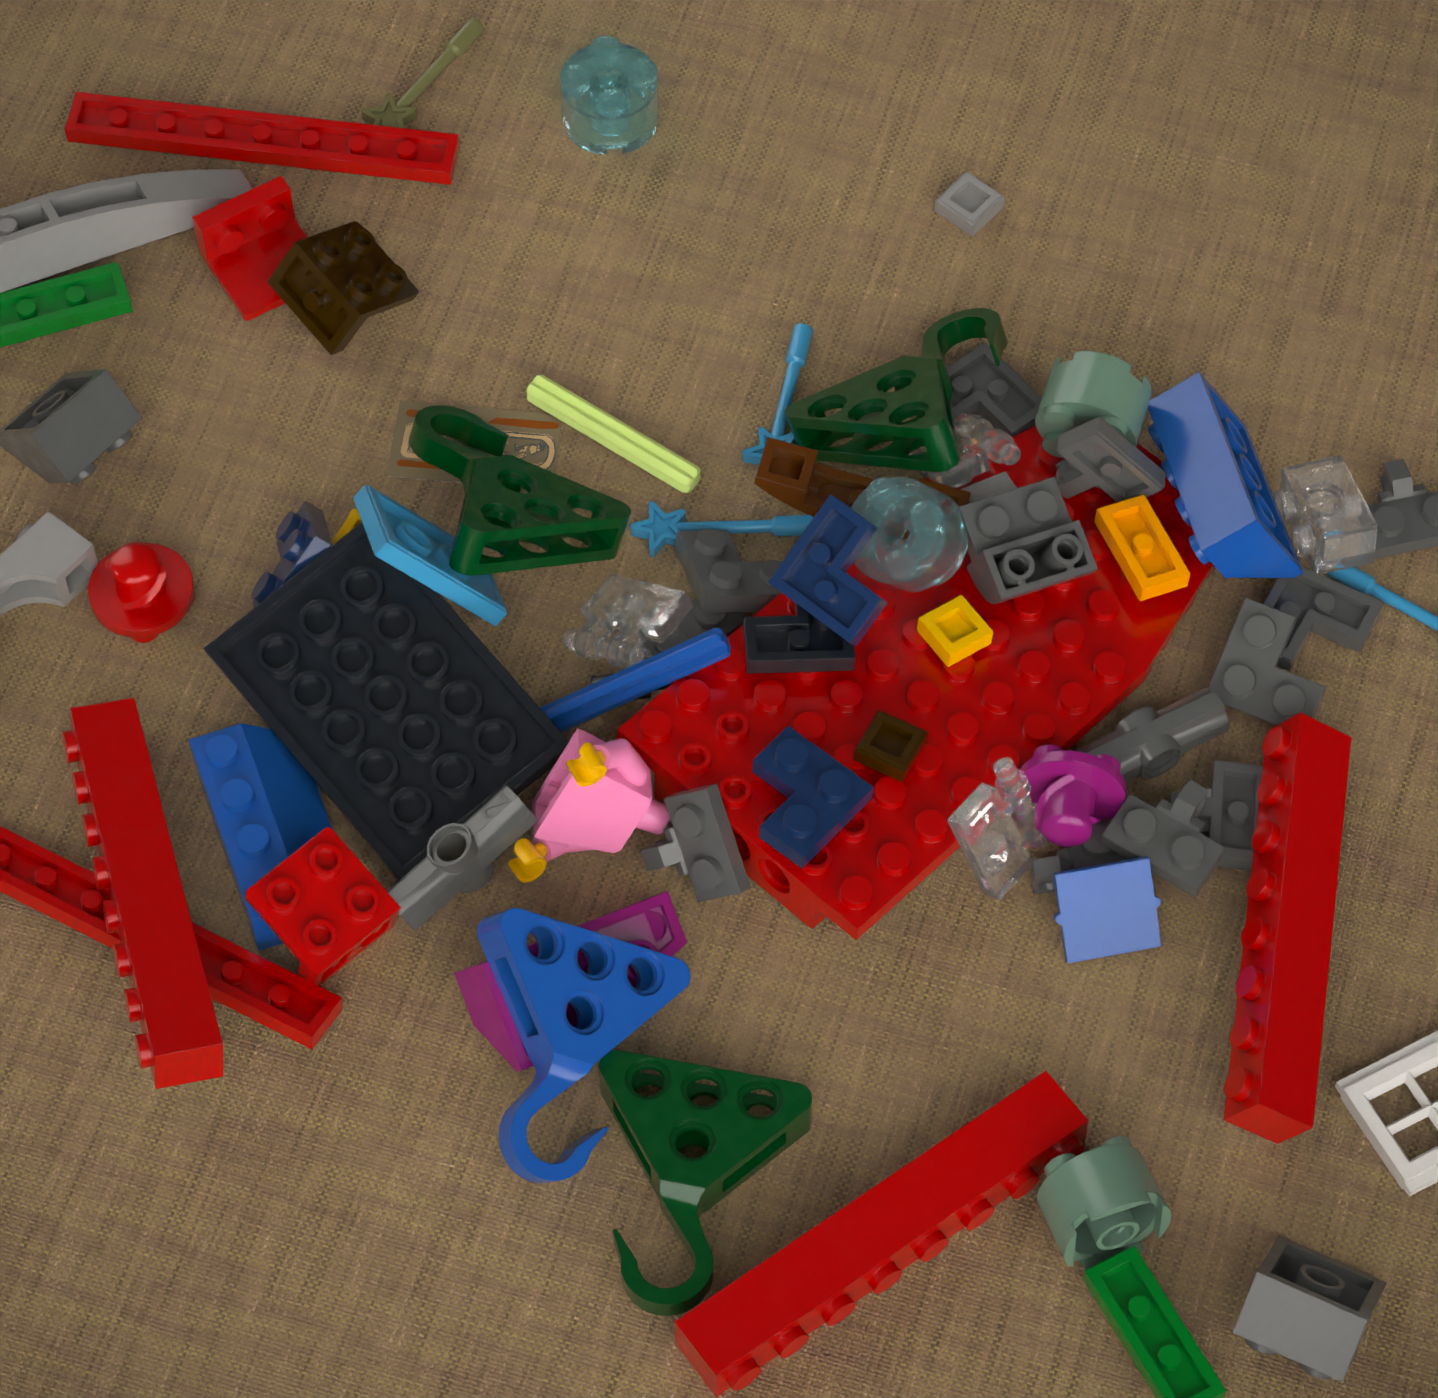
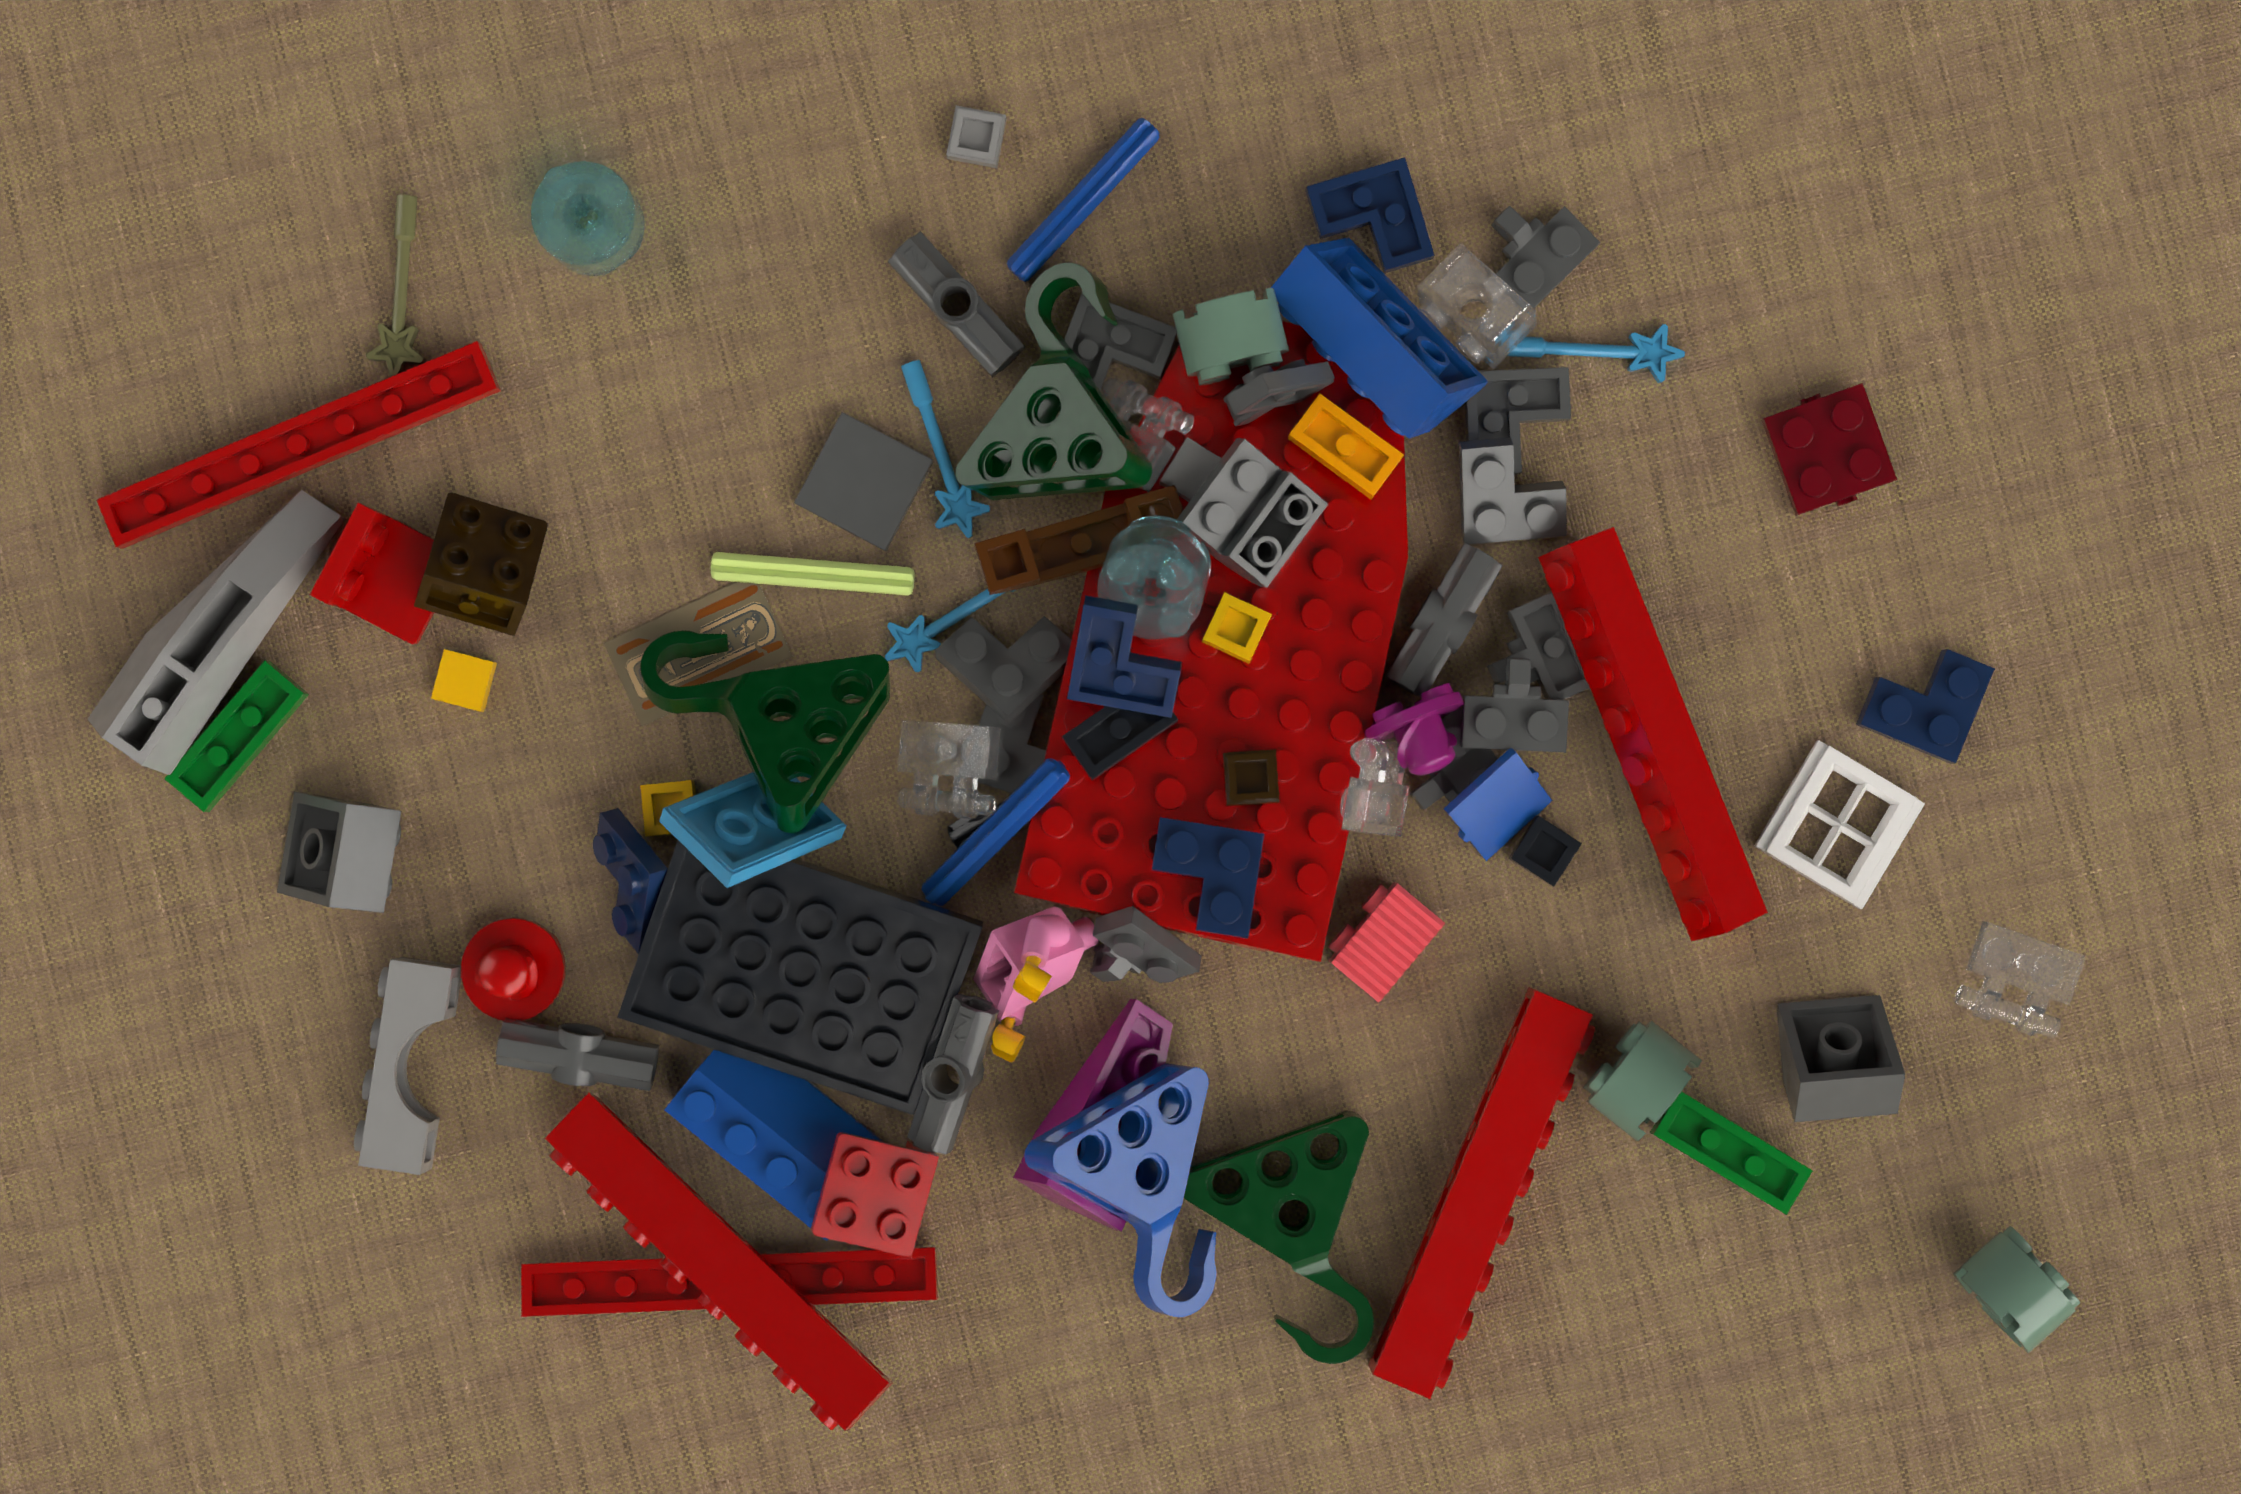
camera: 30 degrees left, 30 degrees up
none -> yellow tile [431,649,497,712]
none -> dark grey piece [496,1018,659,1091]
none -> dark grey tile [794,412,934,552]
none -> dark grey piece [888,231,1025,378]
none -> blue axle [1007,118,1160,282]
none -> dark blue plate [1305,157,1435,274]
none -> coral brick [1328,882,1445,1003]
none -> black tile [1508,815,1582,887]

